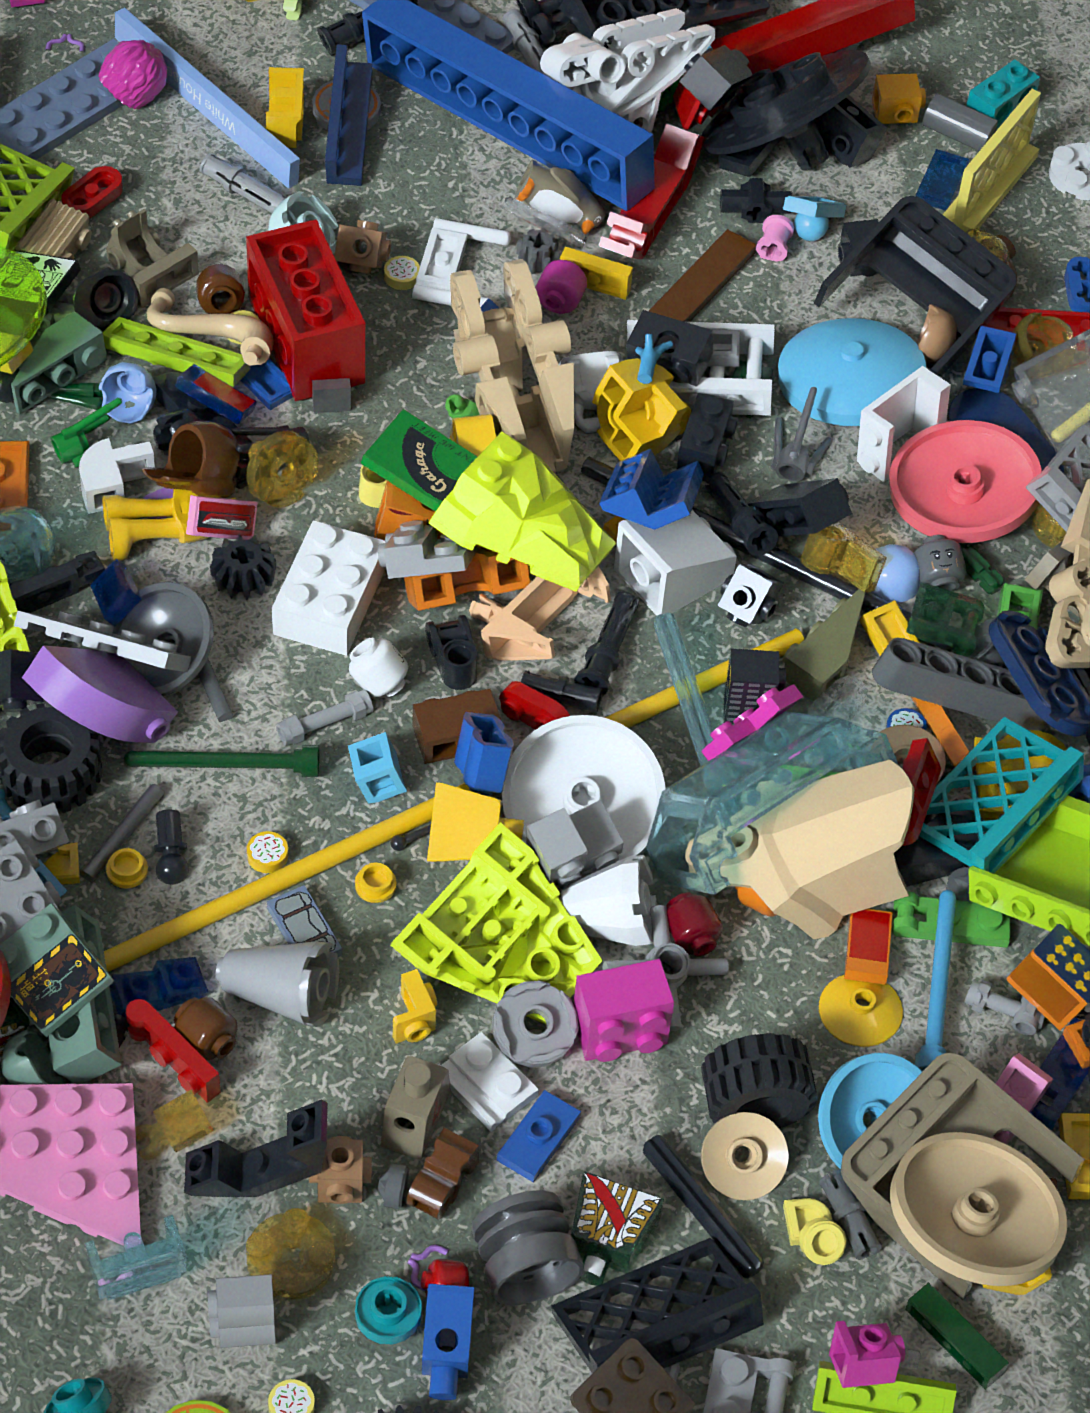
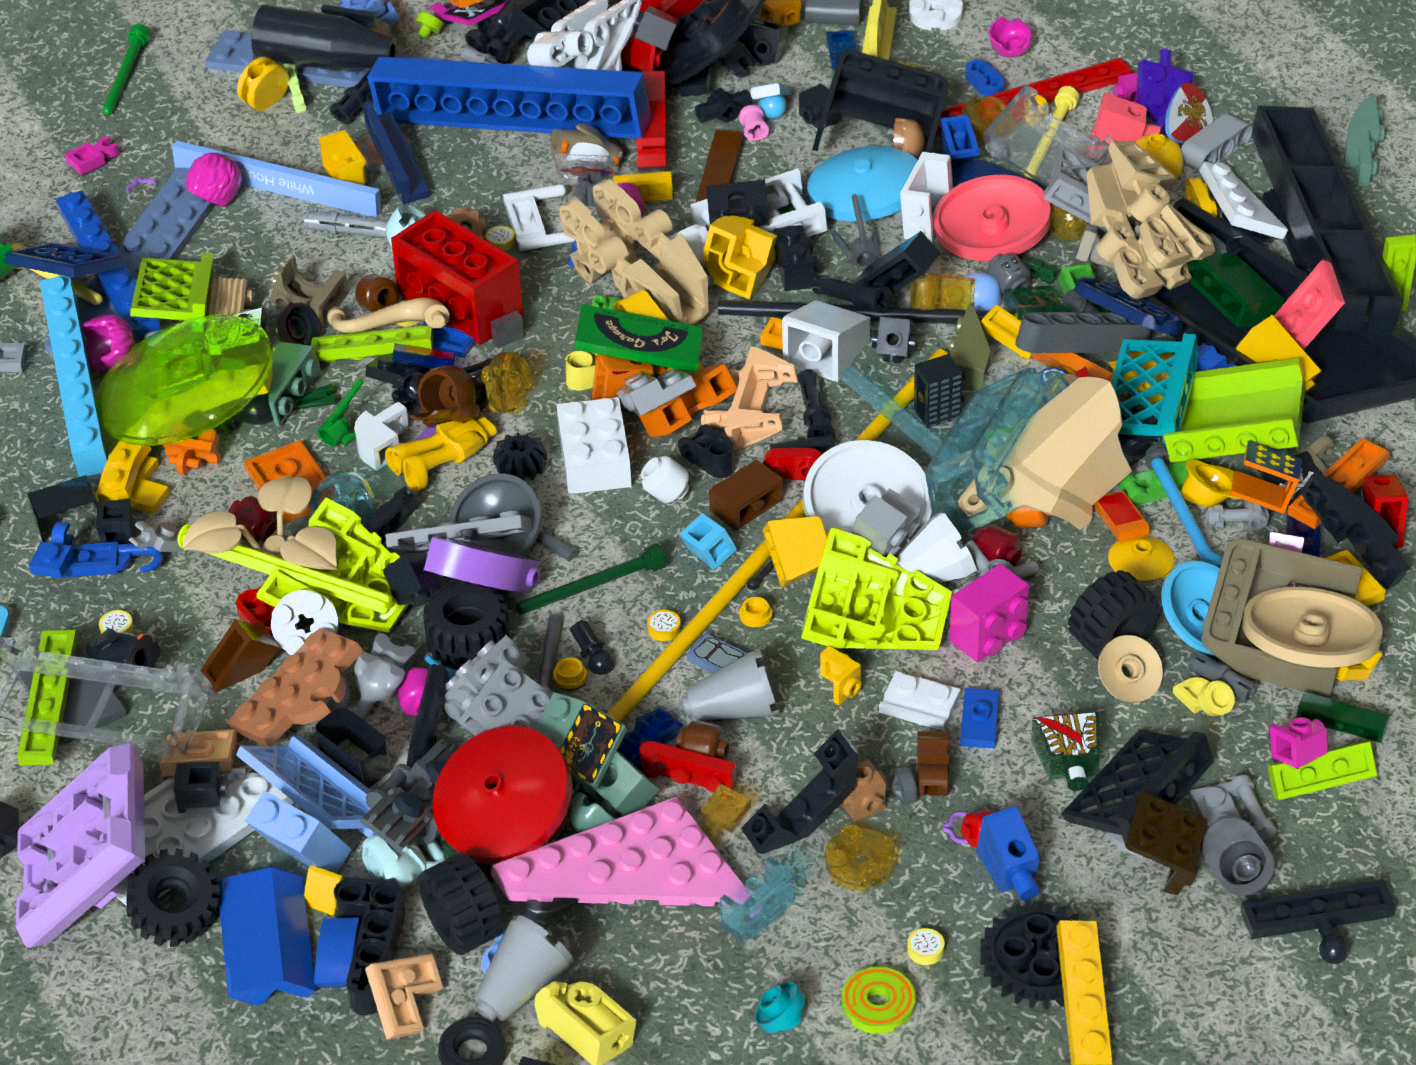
camera: 20 degrees left, 10 degrees down
red plate [61,166,123,219] -> none
clear blue tile [90,559,142,627] -> none
light blue hair [99,362,156,424] -> none
slope [186,495,258,540] -> none
light grey brick [207,1274,276,1348] -> none
light grey bar [276,690,373,746] -> none
teal plate [355,1276,422,1345] -> none
dark tan torso [381,1056,451,1161] -> none
neon yellow wedge [429,431,616,592] -> none
blue brick [454,712,514,796] -> none
flat silver wheel [471,1190,584,1306] -> none
light grey tile [492,981,579,1068] -> none
blue slope [599,449,704,530] -> none
dark azure bar [635,334,673,384] -> none
black axle [643,1135,764,1279] -> none
dark pink plate [701,684,803,764] -> none
none -> yellow piece [1181,459,1240,507]

